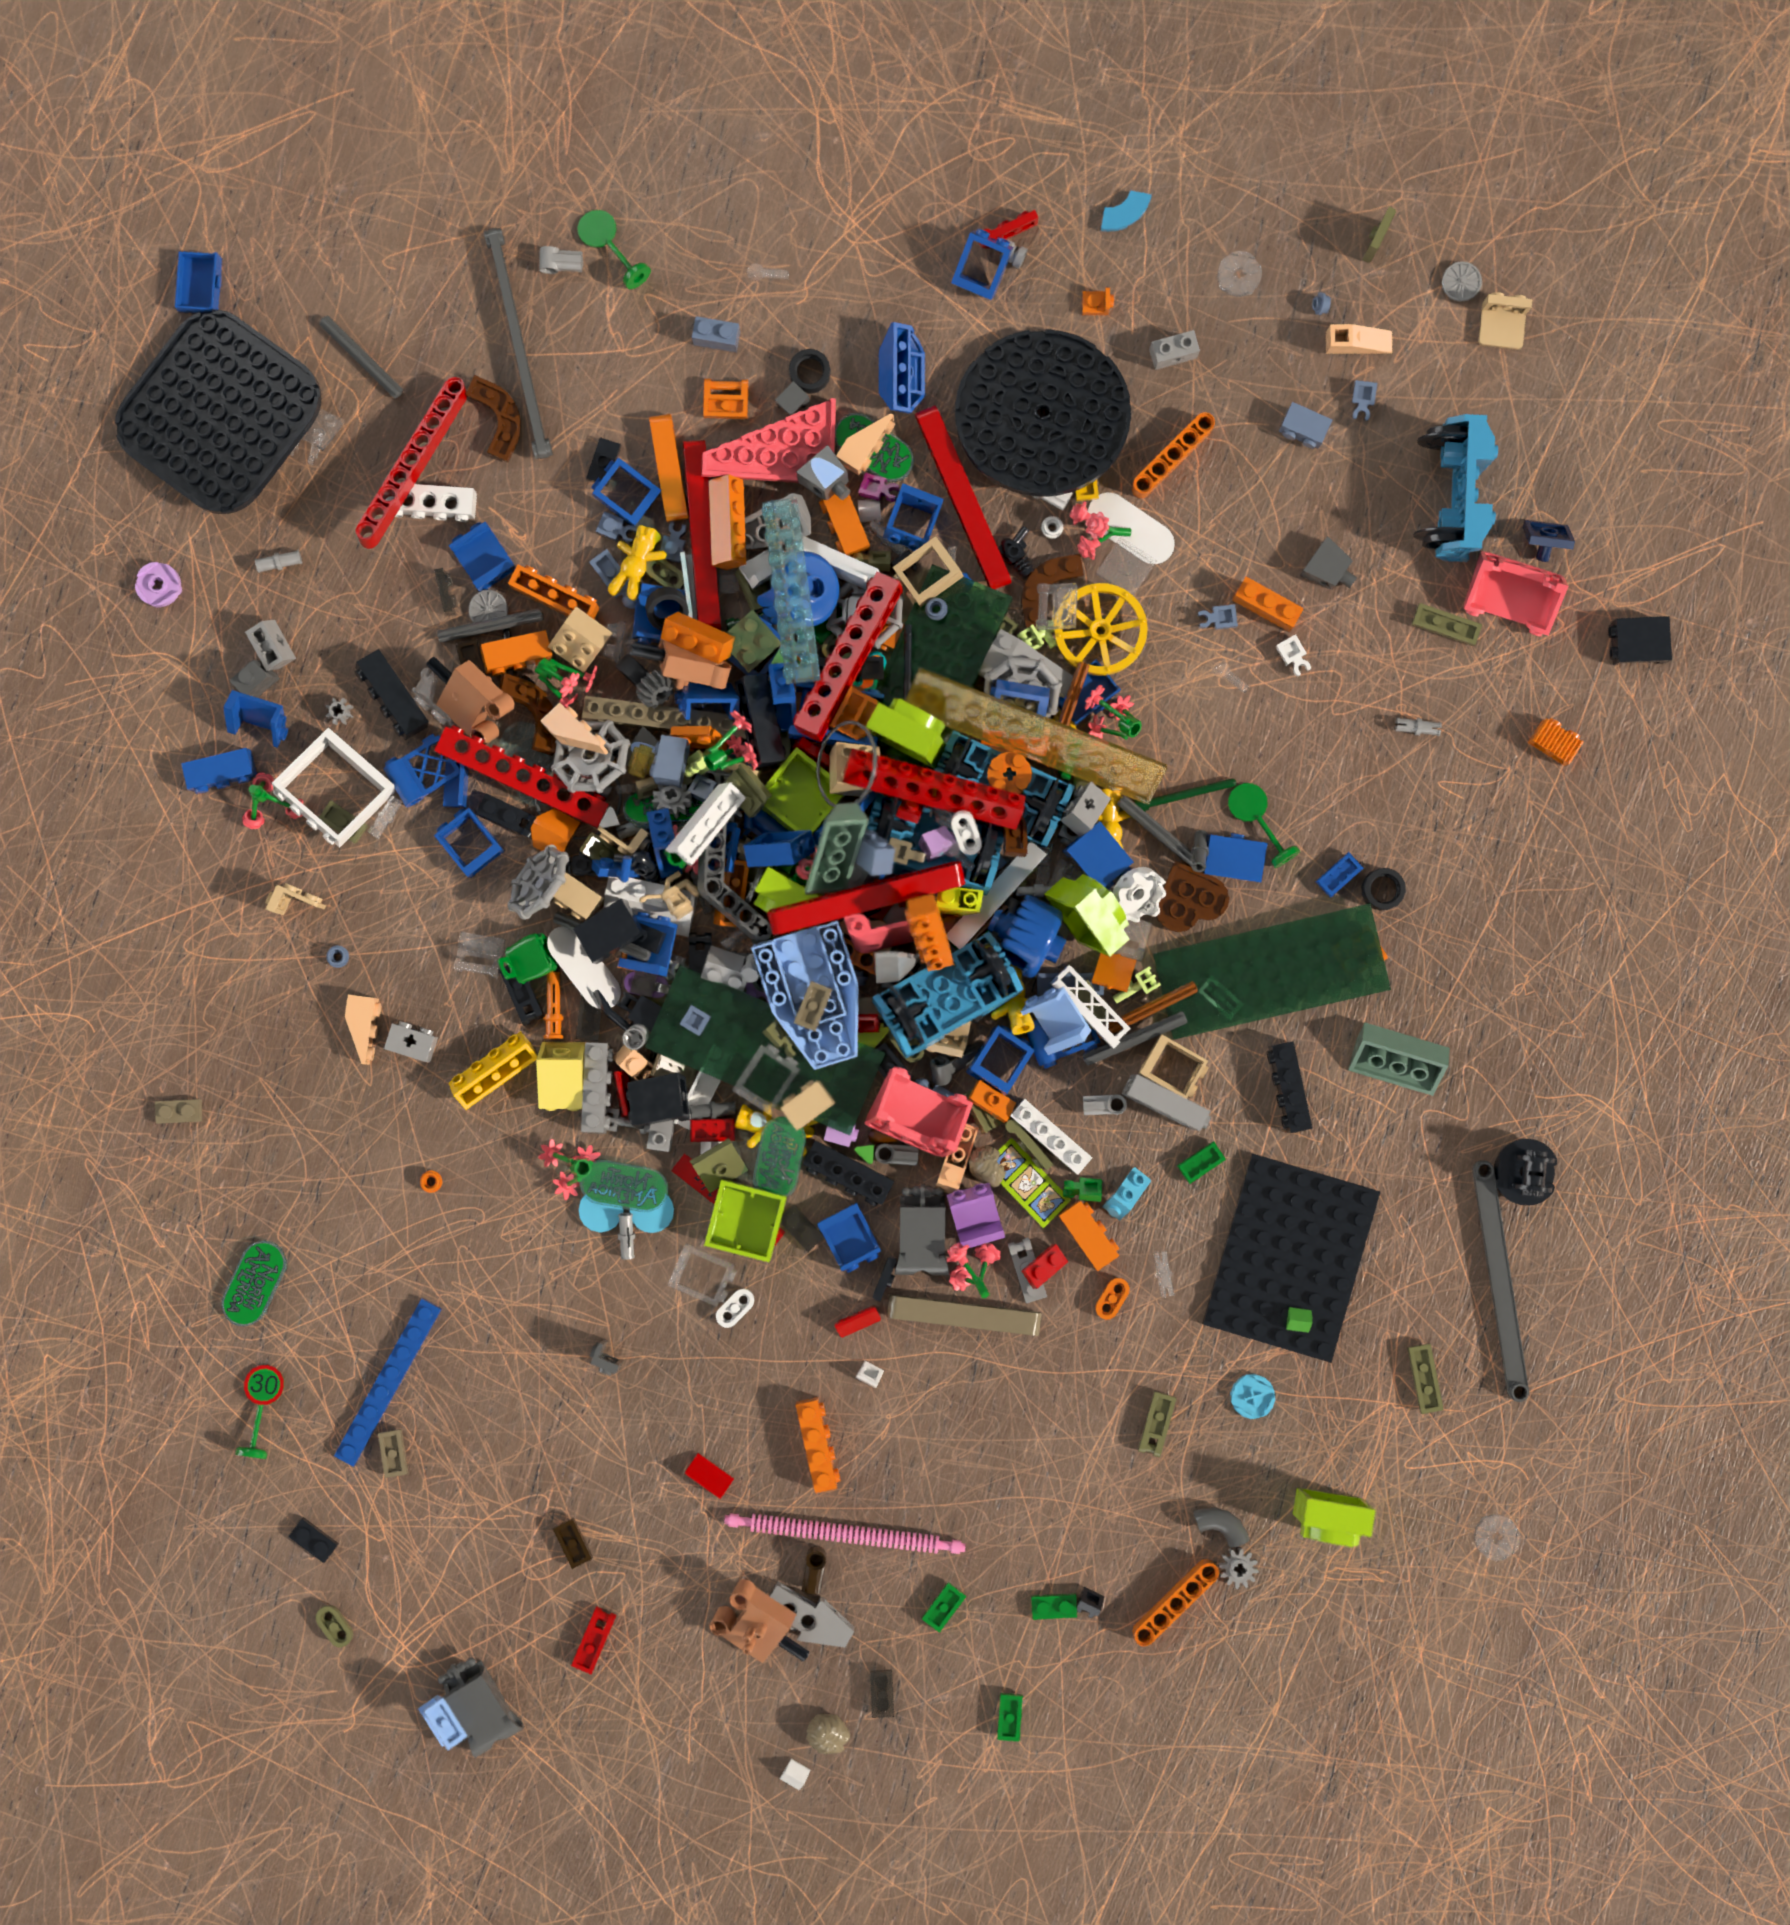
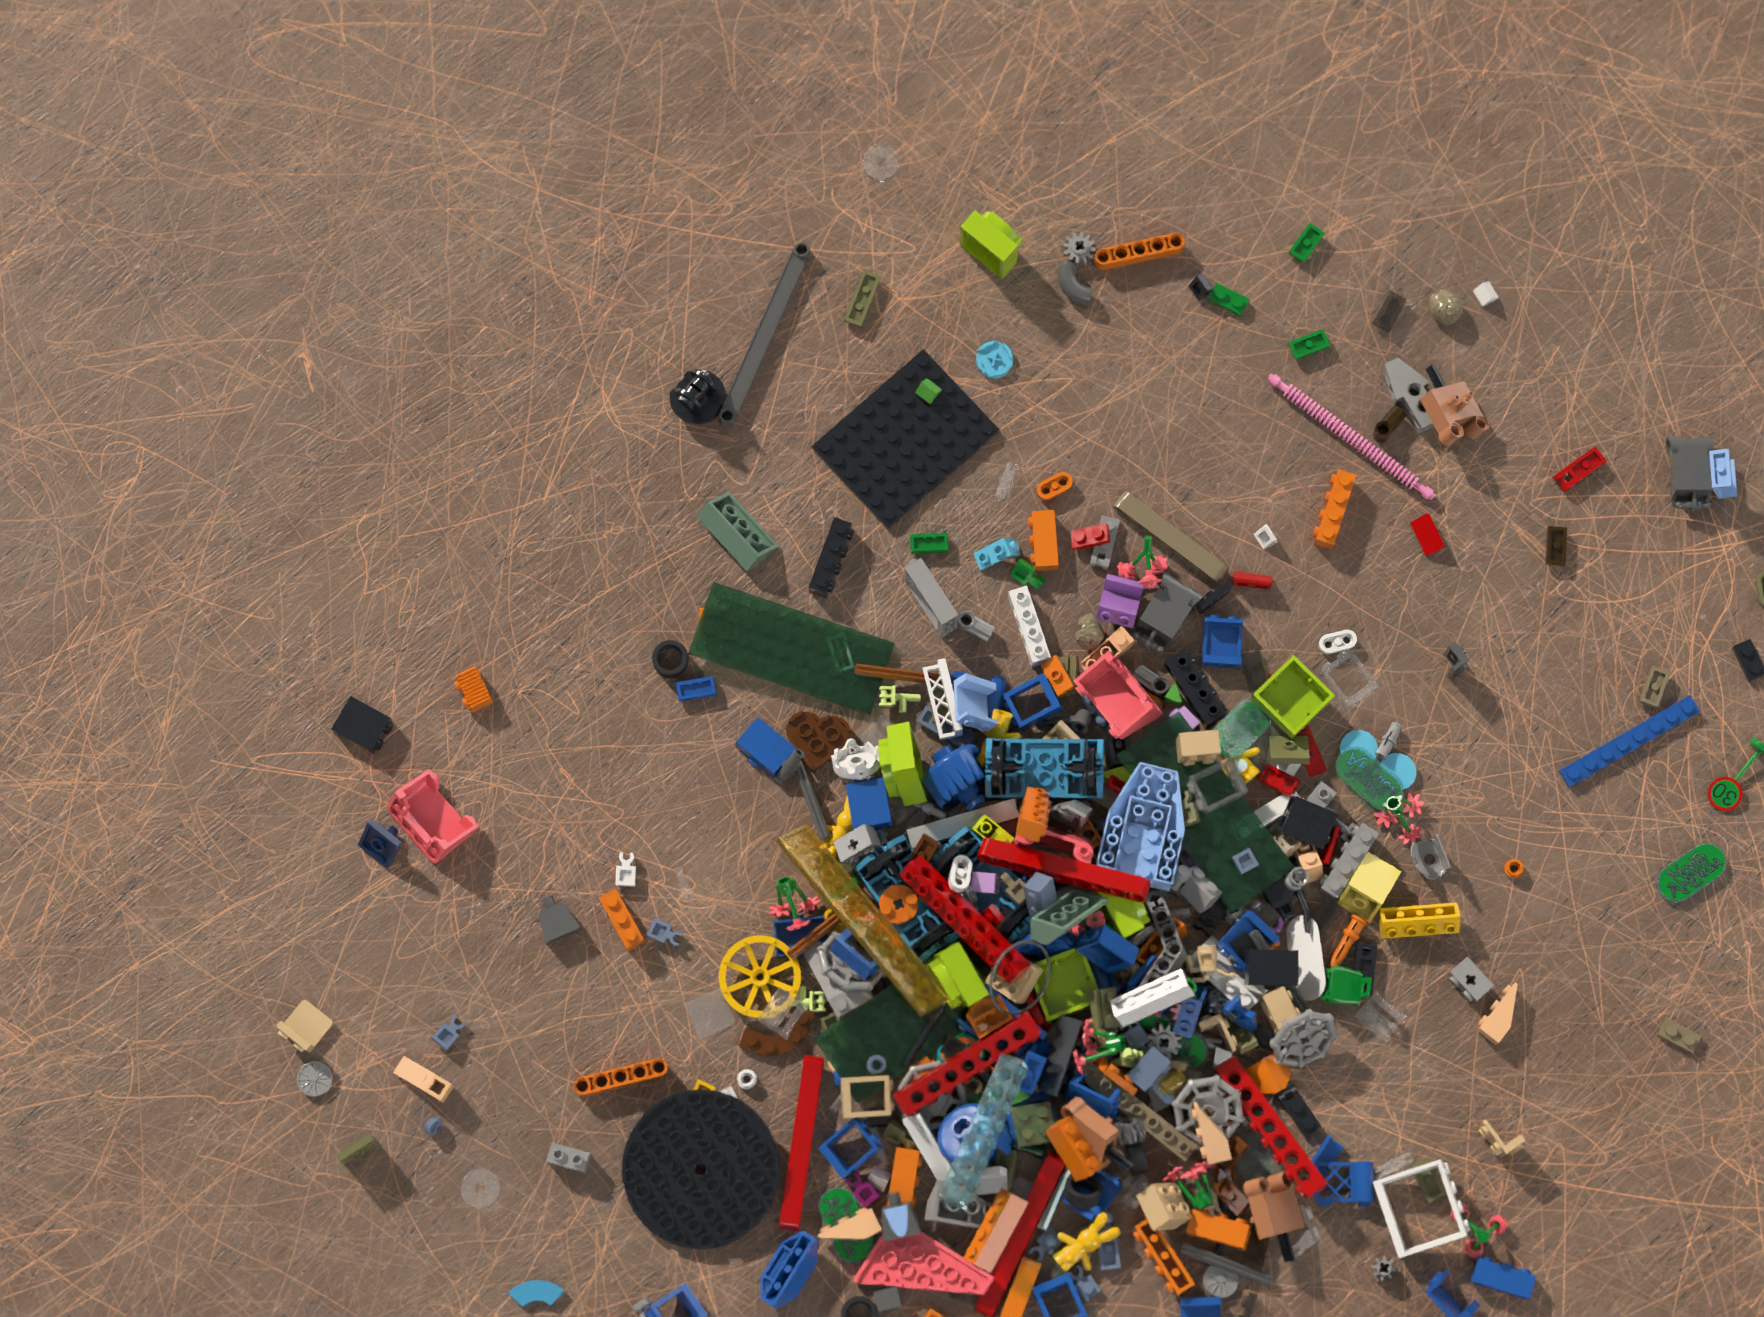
camera: 145 degrees left, 10 degrees down
sand blue plate [326,945,349,968] -> none
black brick [354,649,429,741] -> none
blue window [434,808,505,878] -> none
olive plate [646,559,684,590] -> none
dark grey pin [690,1101,736,1119] -> none
dark tan plate [794,981,833,1032] -> none
clear bar [942,839,975,871] -> none
sticker [997,1137,1071,1228] -> none
black piece [998,526,1034,578] -> none
olive plate [1004,1119,1053,1170] -> none
coral plant [1070,501,1131,560] -> none
orange bracket [1082,288,1114,315] -> none
dark grey axle [1083,1012,1187,1065] -> none
white sticker [1088,493,1174,564] -> none
orange piece [1092,953,1137,992] -> none
dark green piece [1132,778,1237,812] -> none
tan window [1138,1034,1209,1099] -> none
olive plate [1138,1391,1176,1458] -> none
green piece [1228,783,1300,869] -> none
sand blue brick [1279,402,1333,449] -> none
light grey pin [1395,717,1442,736] -> none
olive plate [1411,603,1482,647] -> none
dark azure piece [1413,414,1498,562] -> none
none -> light grey piece [1411,834,1451,879]

